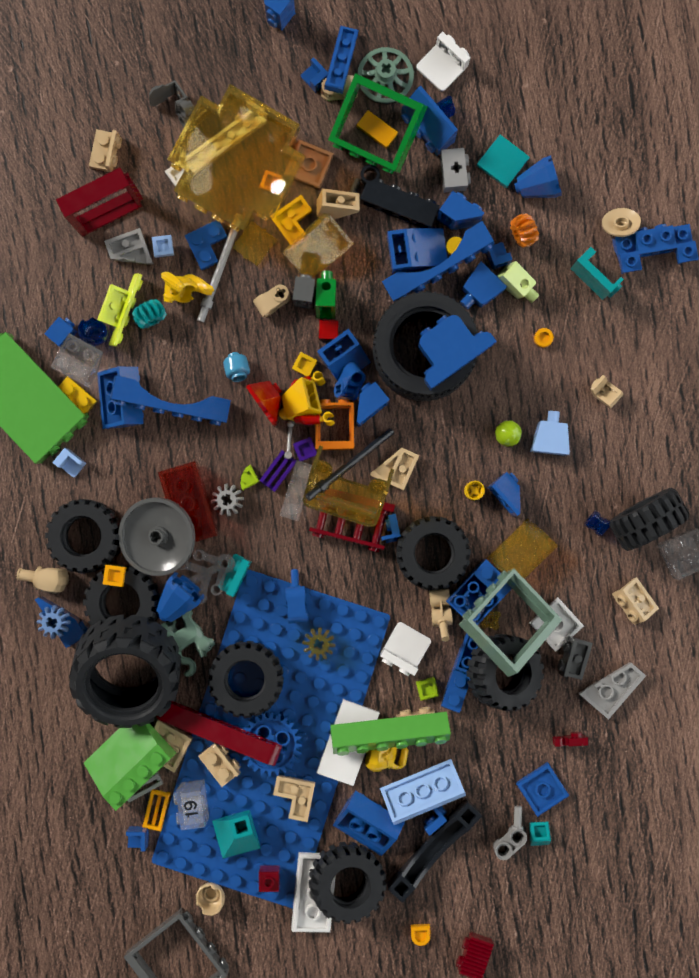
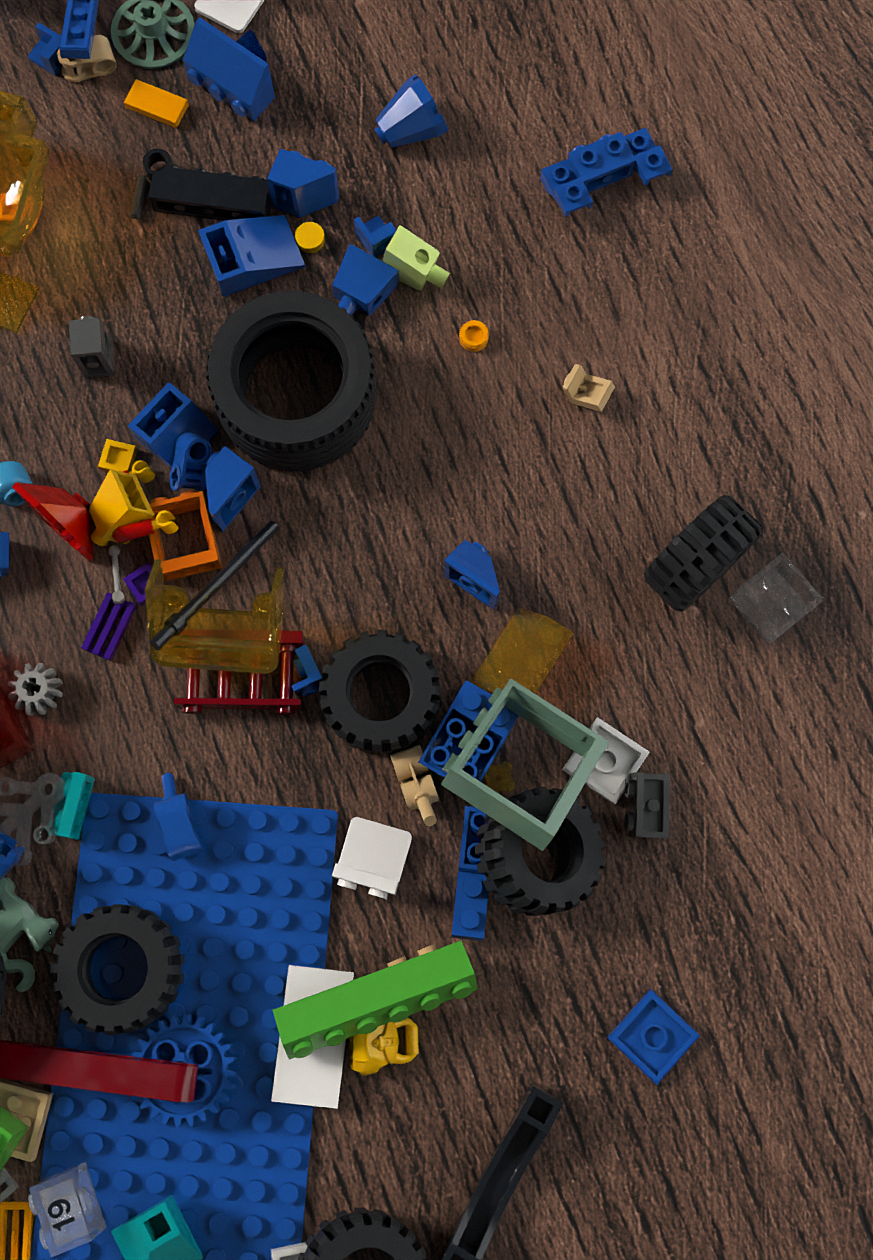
camera: 15 degrees left, 10 degrees down
tan bracket [198,743,241,787] -> none
lime tile [240,465,260,491] -> none
tan piece [253,285,291,318] -> none
yellow plate [270,195,312,249] -> none
tan plate [273,775,315,822] -> none
clear arch [280,460,316,521] -> none
clear yellow slope [282,213,354,277] -> none
medium nougat tile [285,140,334,190] -> none
clear yellow gear [302,627,335,661] -> none
green torso [315,270,336,319] -> none
tan slope [317,188,360,219] -> none
red tile [319,320,338,340] -> none
green window [328,73,428,174] -> none
blue slope [333,791,405,856] -> none
tan wing [370,448,419,490] -> none
light blue plate [380,759,466,825] -> none
blue arch [382,221,495,302] -> none
lime tile [416,677,439,701] -> none
blue brick [418,315,497,391] -> none
blue bracket [424,806,447,836] -> none
light grey brick [440,148,471,193] -> none
yellow wheel [464,481,485,500] -> none
teal tile [476,135,530,188] -> none
light grey beam [493,806,527,860] -> none
lime piece [495,420,522,447] -> none
orange gear [510,213,539,248] -> none
teal slope [529,822,551,846] -> none
light blue torso [530,411,570,456] -> none
dark red plate [552,732,588,747] -> none
teal panel [570,247,624,300] -> none
light grey wing [578,662,646,720] -> none
clear blue wheel [584,510,610,537] -> none
tan dish [602,208,641,237] -> none
tan bracket [612,577,659,625] -> none

